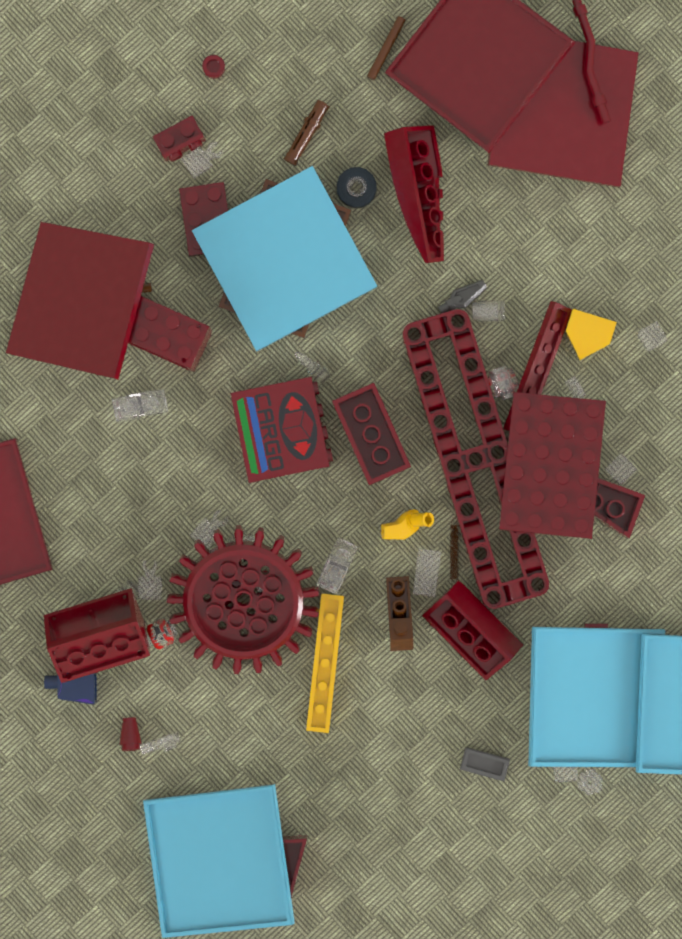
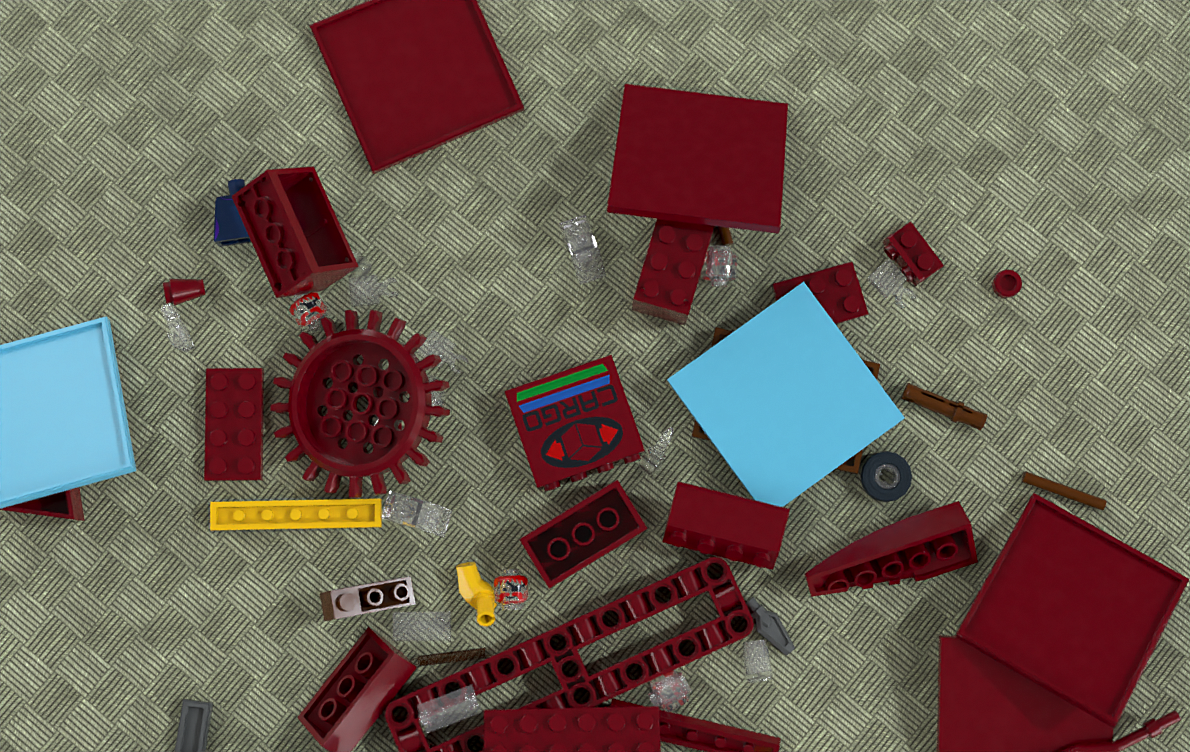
camera: 80 degrees right, 5 degrees down
none -> dark red plate [204,368,264,481]
none -> clear hinge [417,685,482,733]
none -> head [493,569,530,610]
none -> dark red slope [662,481,790,570]
none -> clear head [701,246,737,287]

